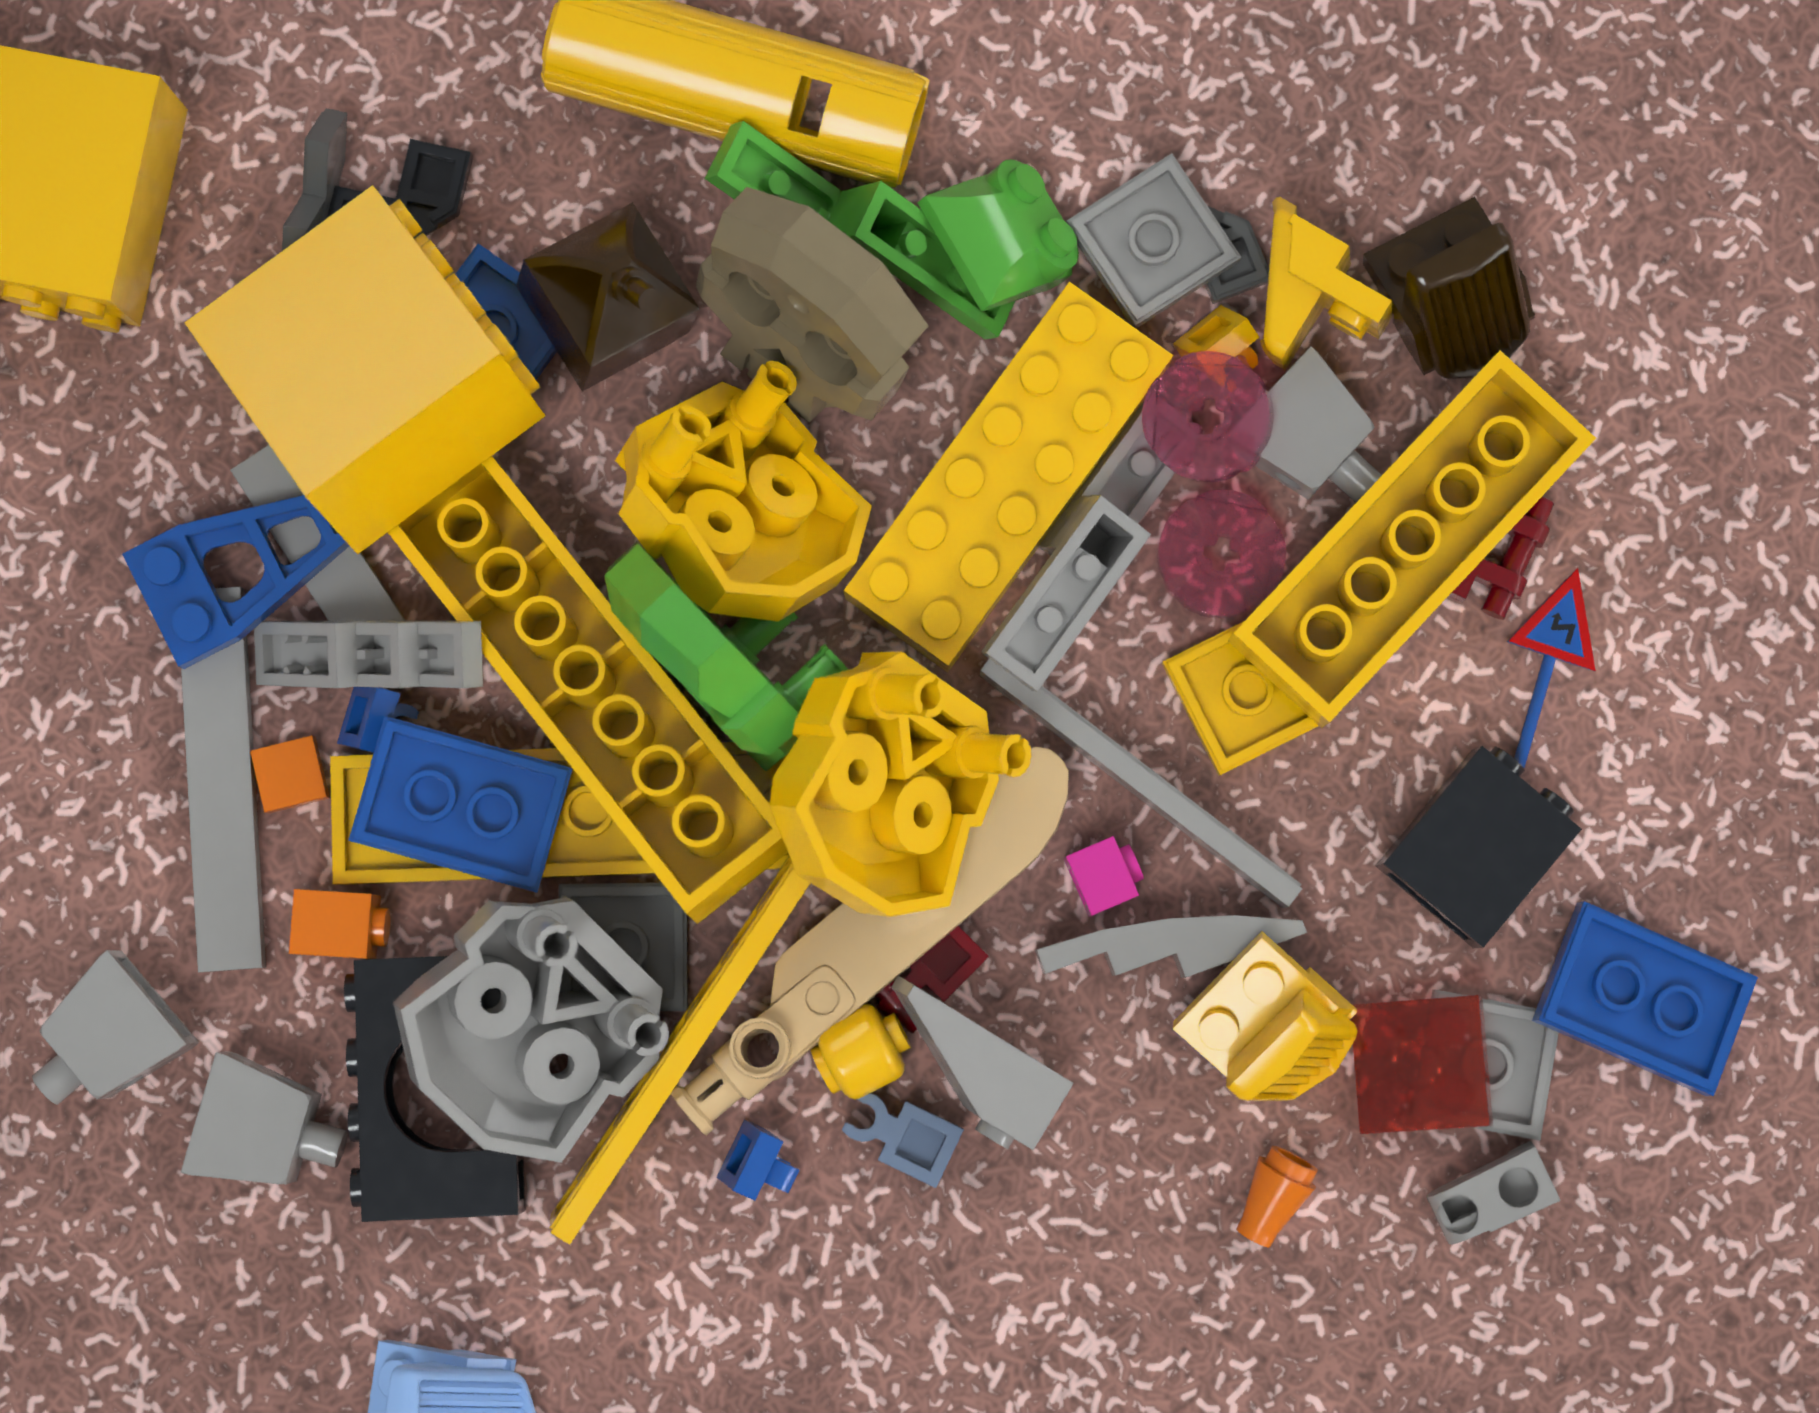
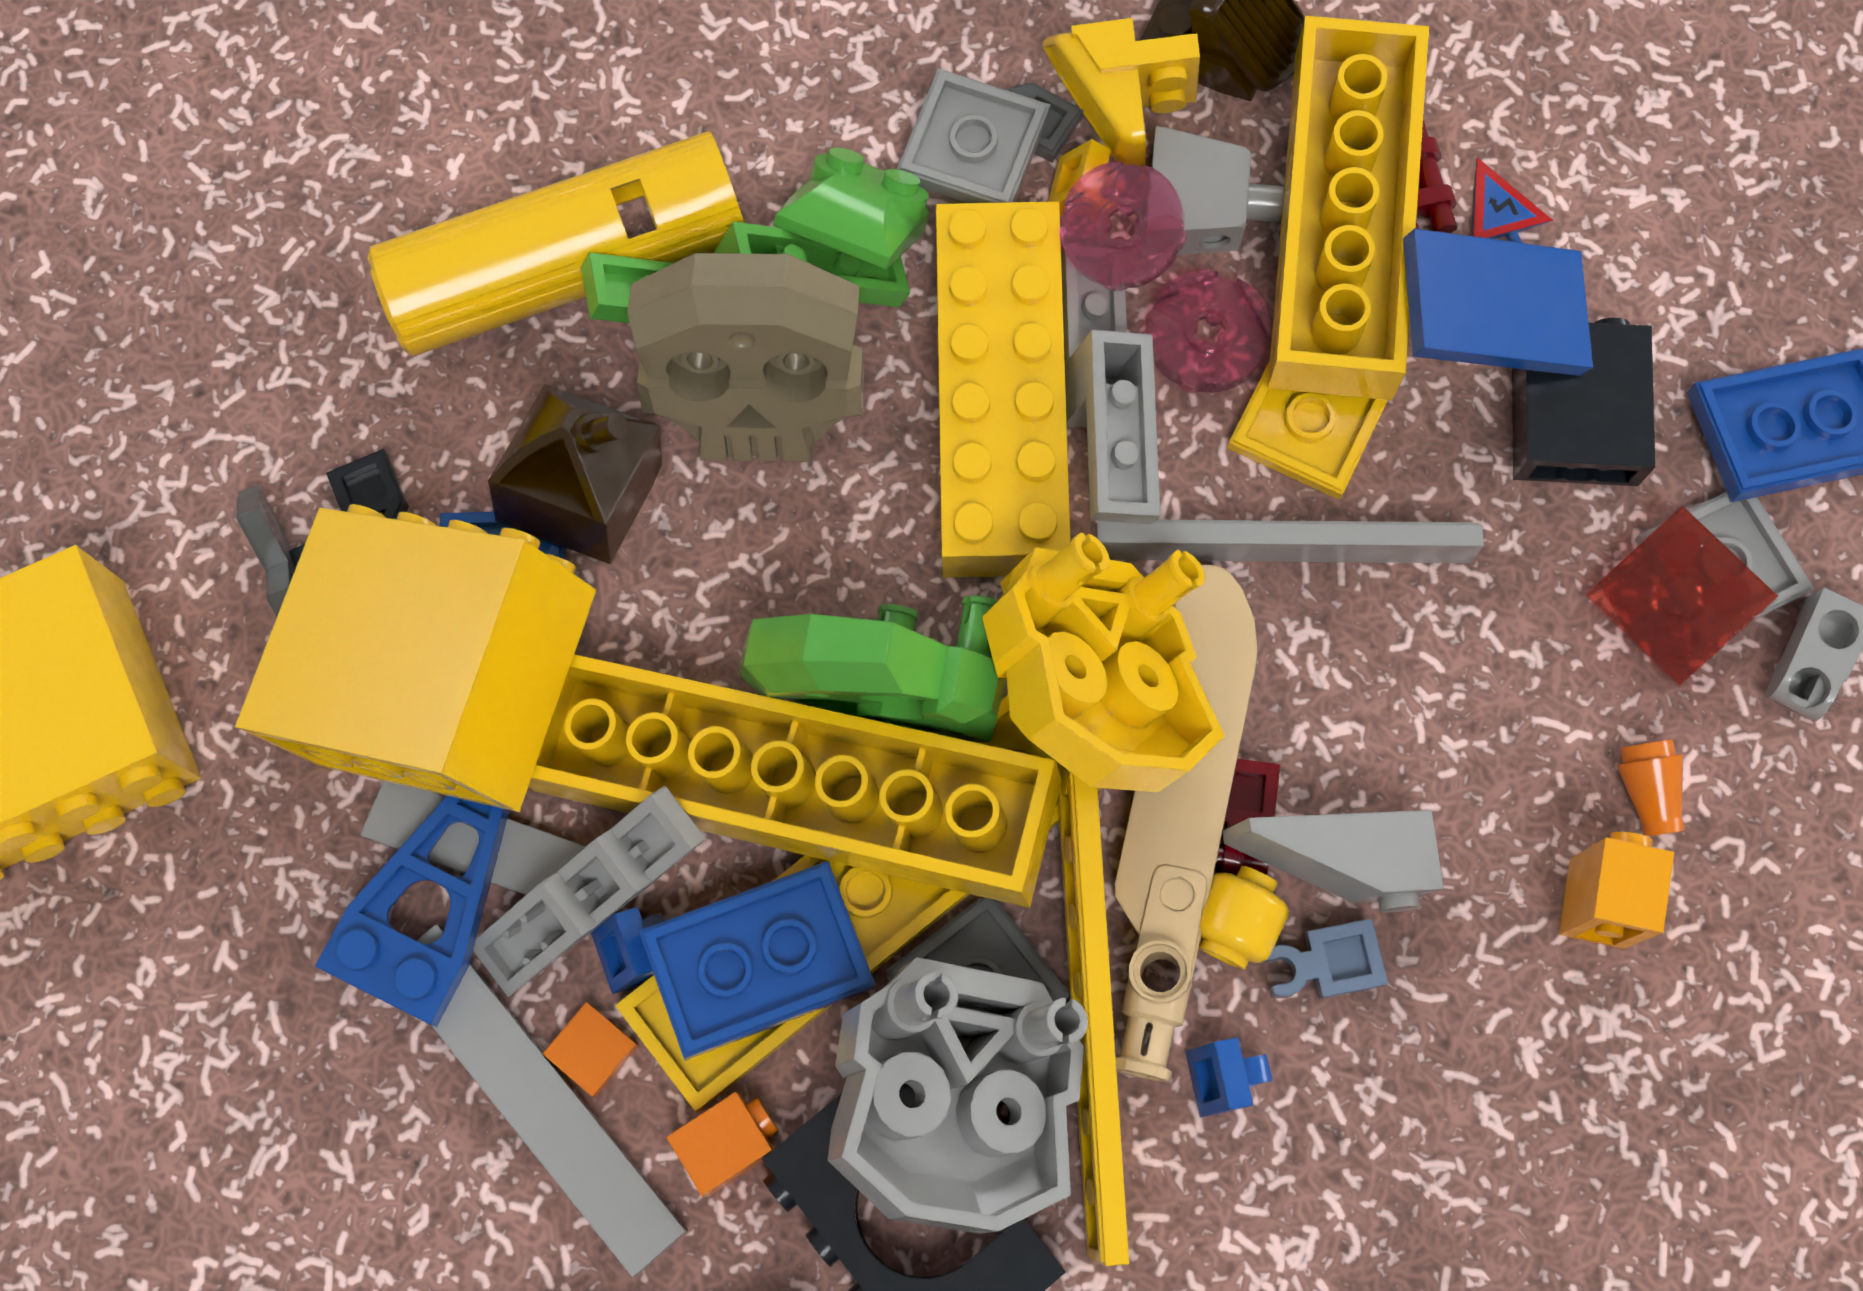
camera: 35 degrees left, 10 degrees down
yellow brick [615,361,872,622] -> none
light grey slope [1035,915,1307,978] -> none
dark pink plate [1063,836,1144,917] -> none
yellow piece [1173,931,1358,1101] -> none
none -> blue tile [1403,228,1593,376]
none -> light orange brick [1559,832,1674,949]

